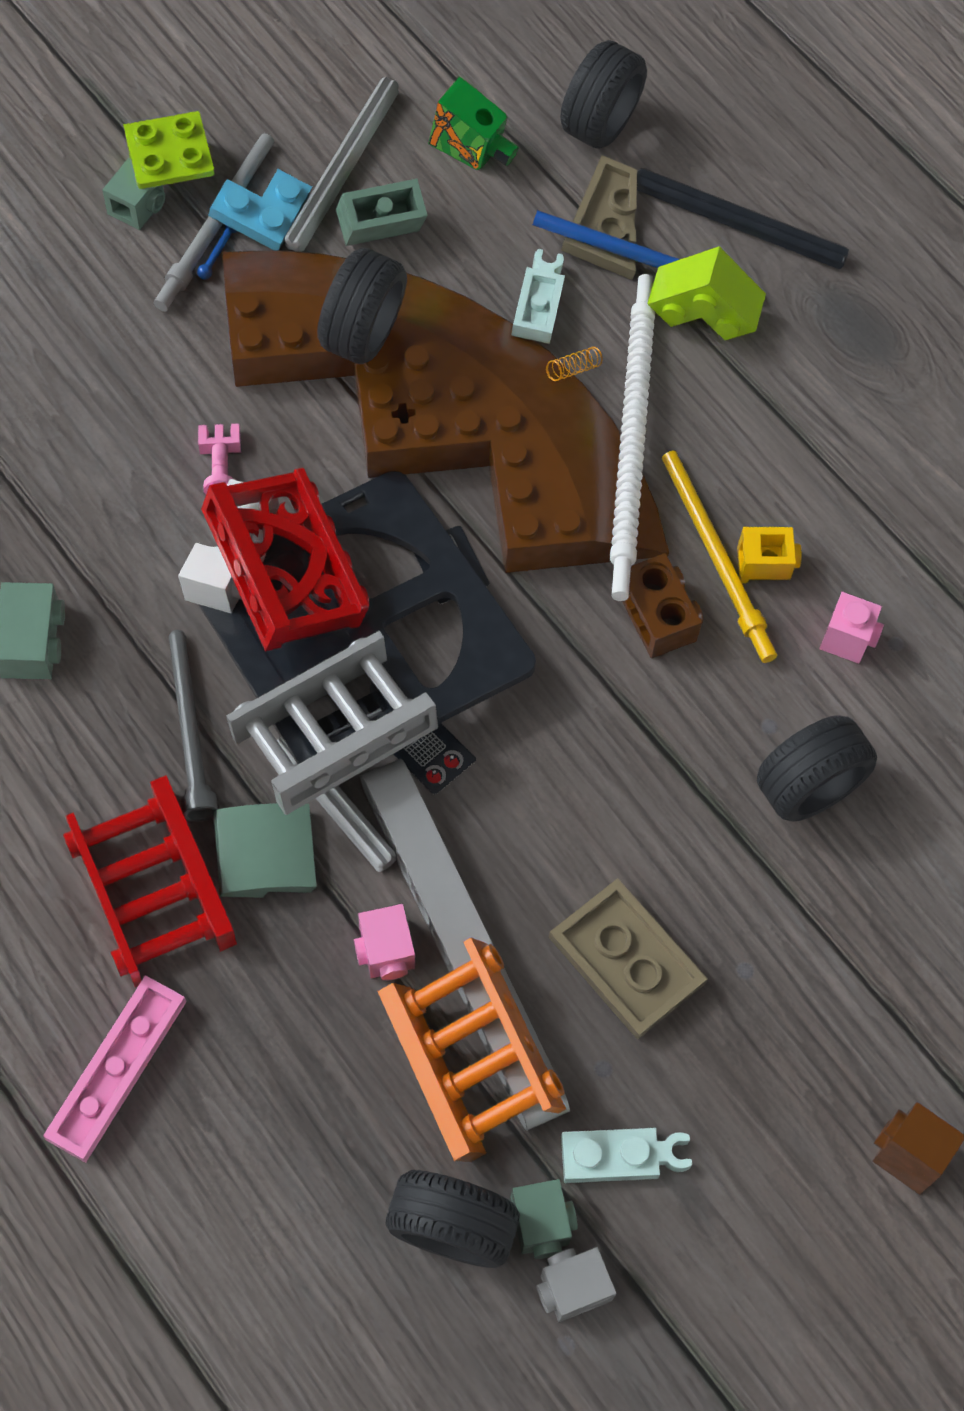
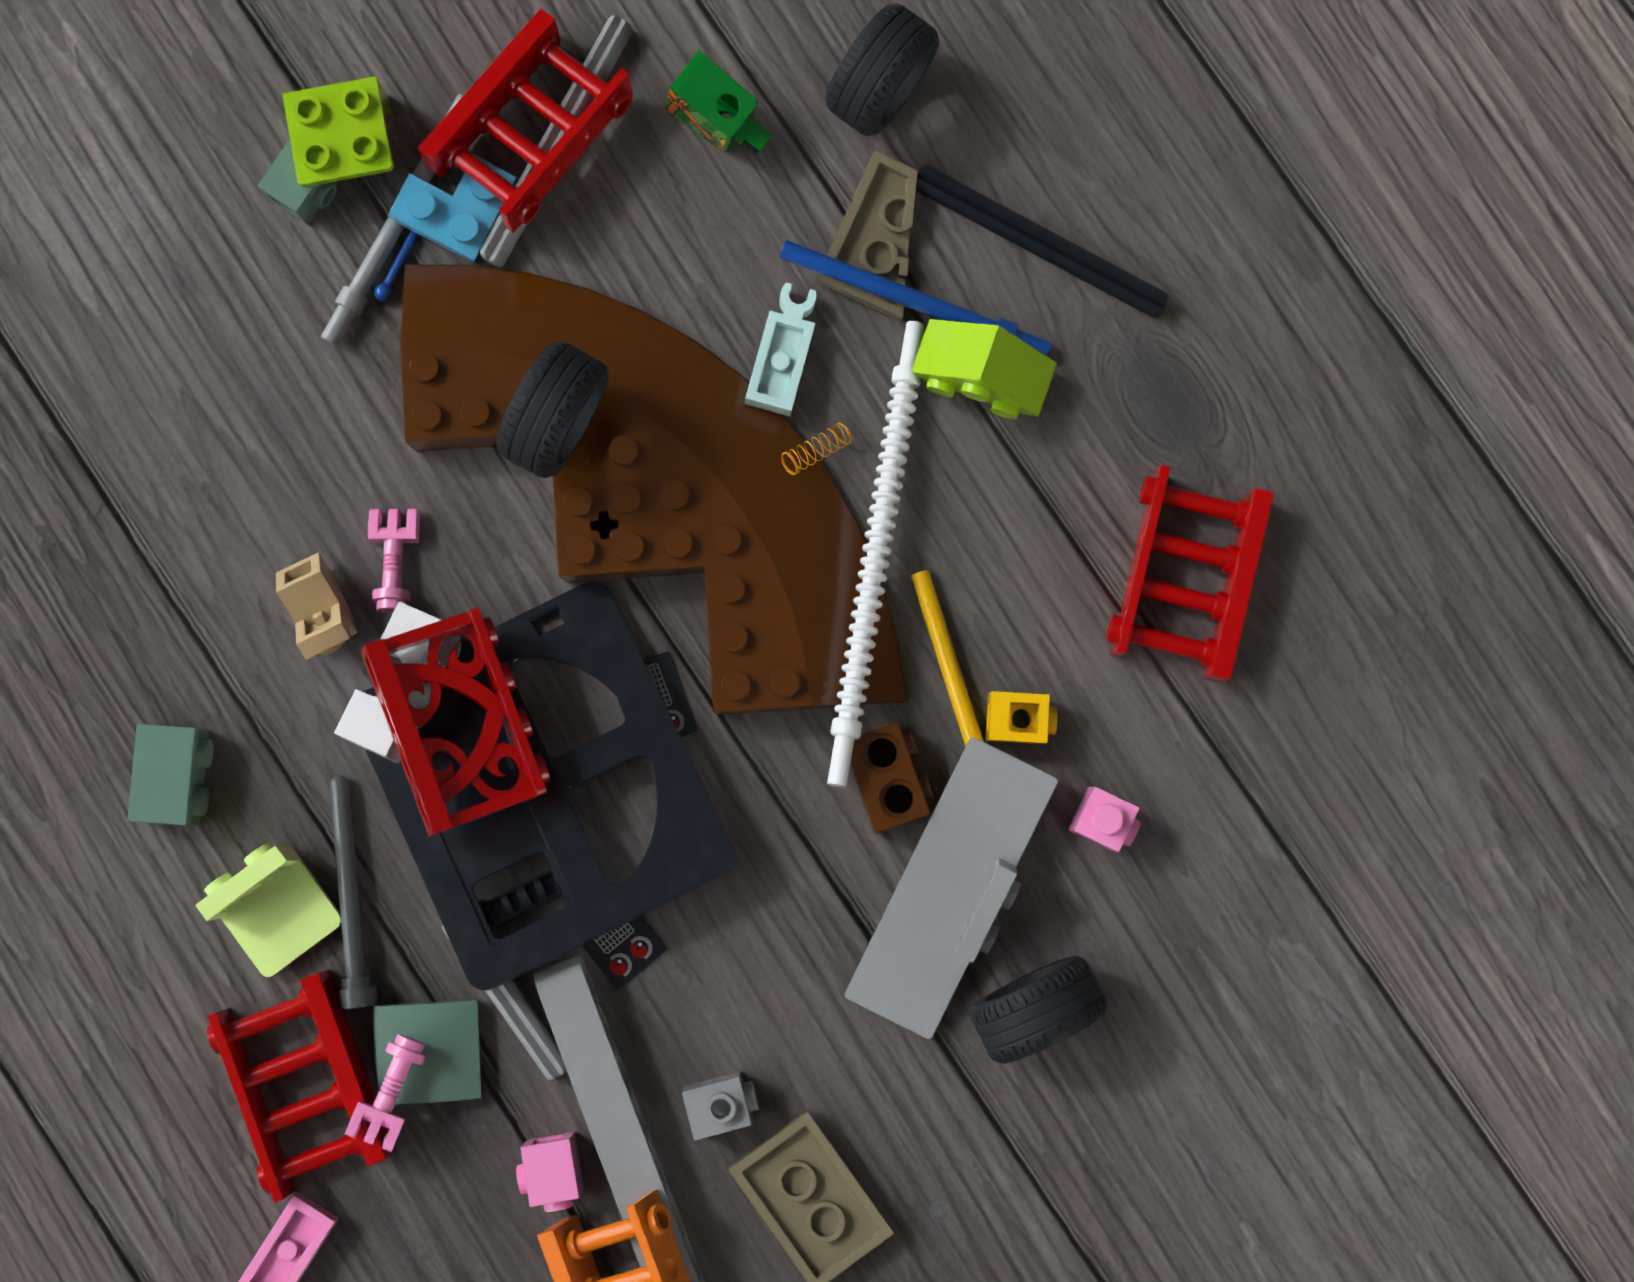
camera: 10 degrees right, 20 degrees up
light grey fence [226,631,438,815] -> none
sand green brick [336,179,428,246] -> none
none -> yellowish green bracket [195,843,341,977]
none -> tan brick [276,552,357,659]
none -> bright pink hinge [345,1034,426,1152]
none -> red fence [418,8,633,234]
none -> light grey brick [682,1071,759,1141]
none -> light grey bracket [845,737,1058,1039]
none -> red fence [1106,465,1274,683]

